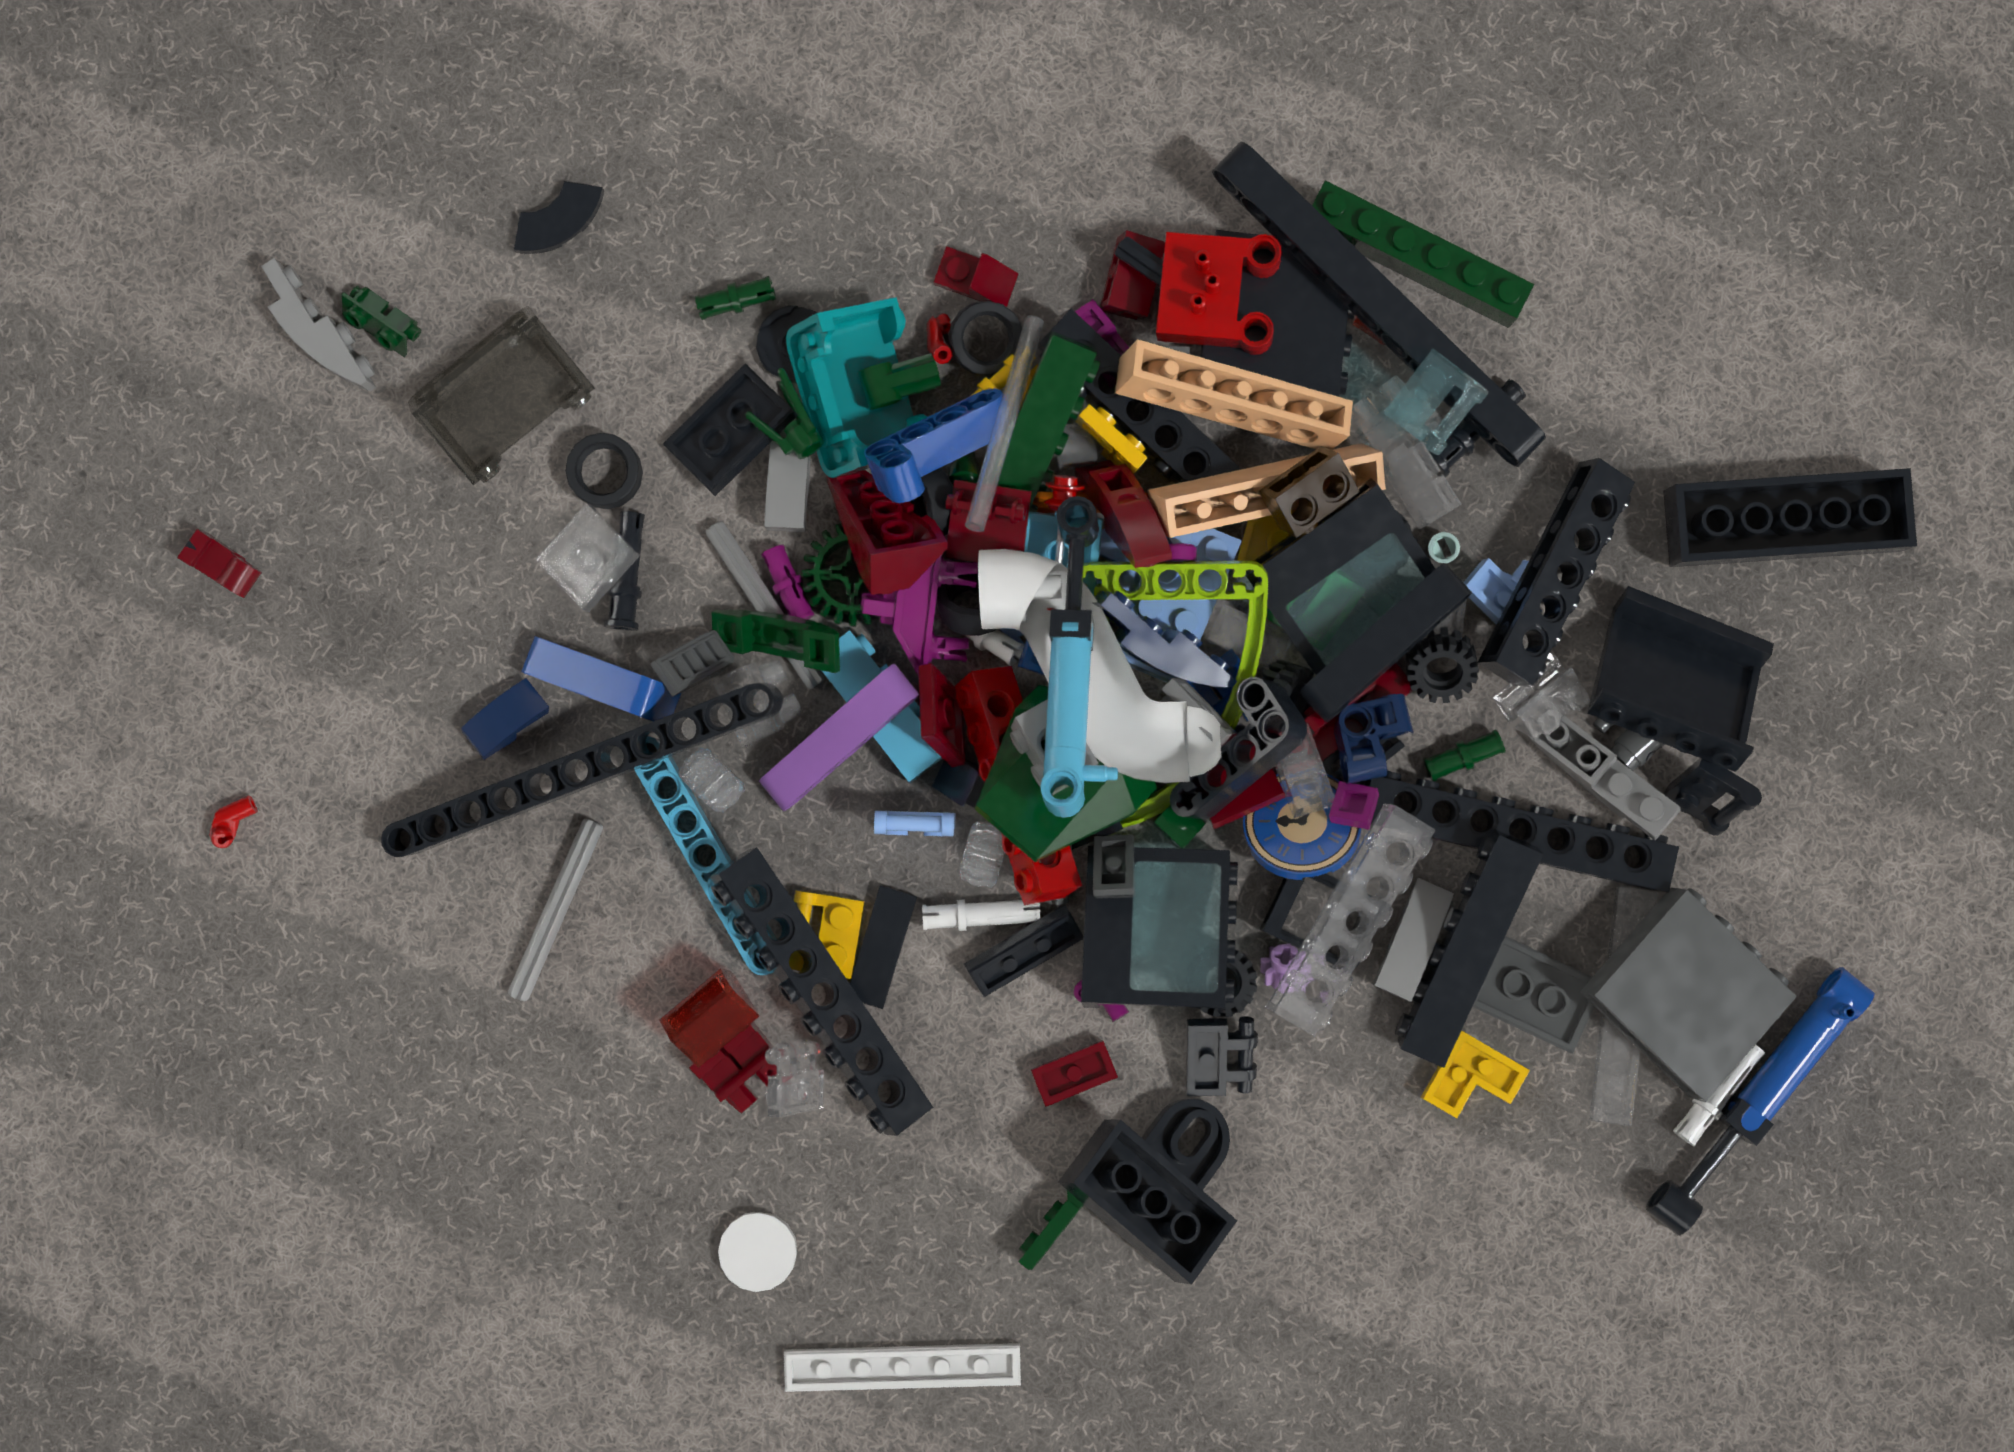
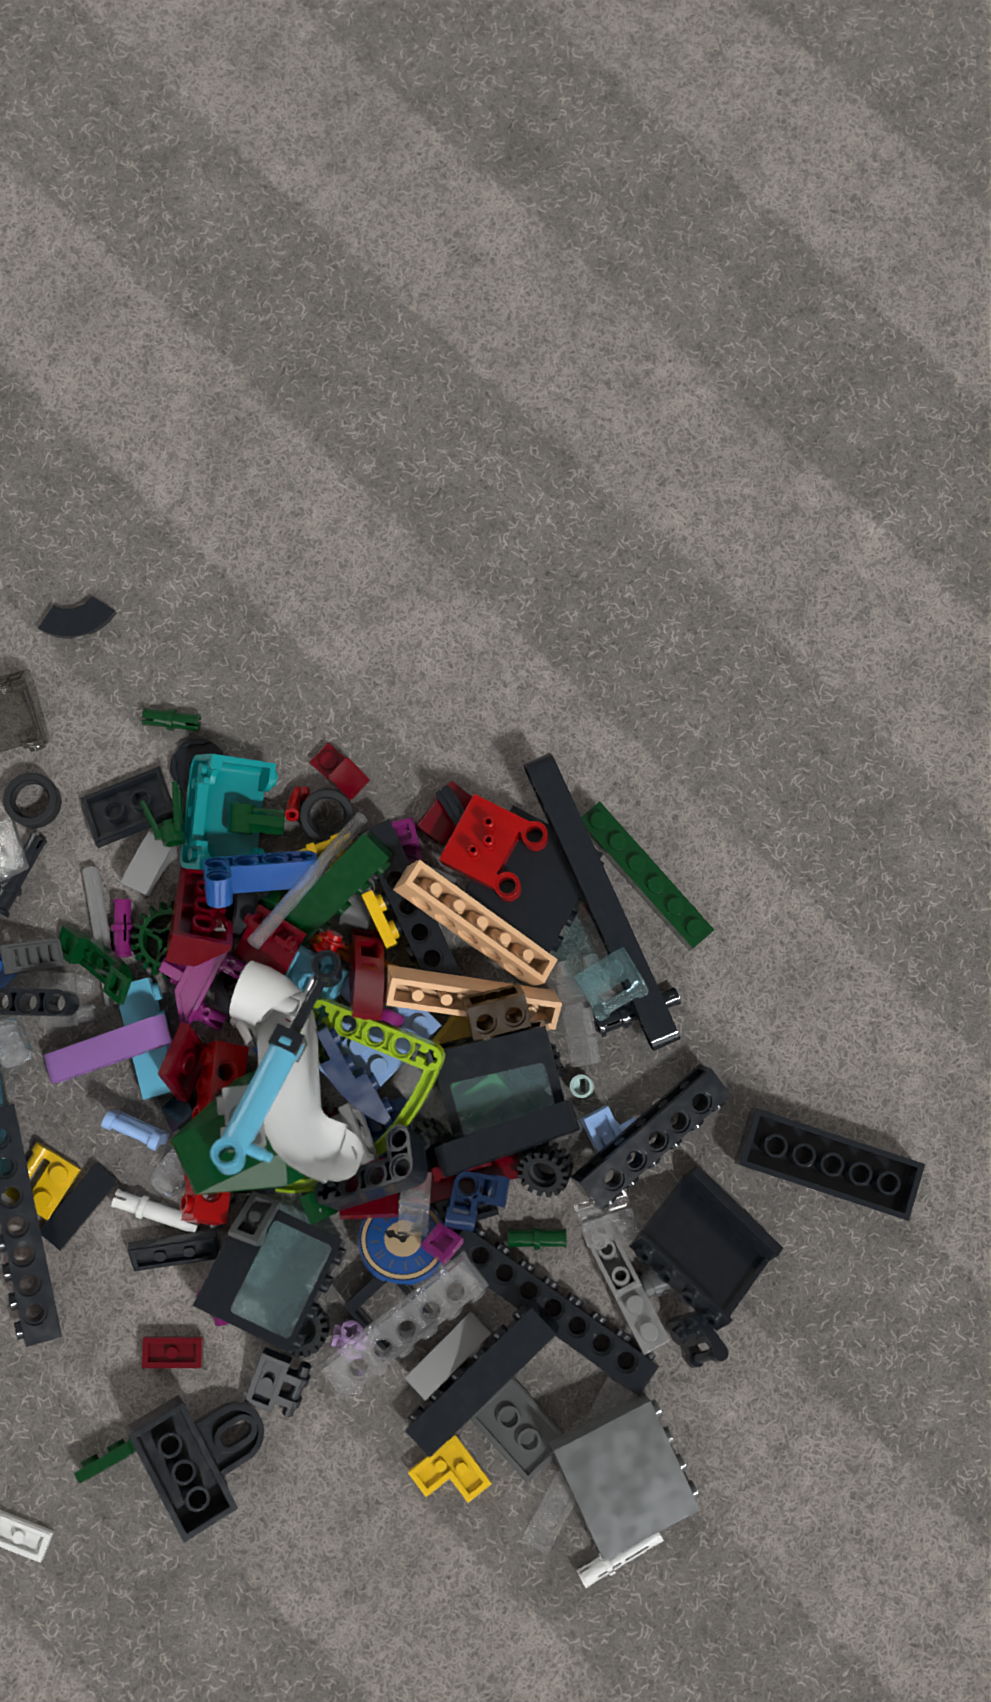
camera: 15 degrees right, 5 degrees down
blue piece [1646,967,1875,1236] -> none

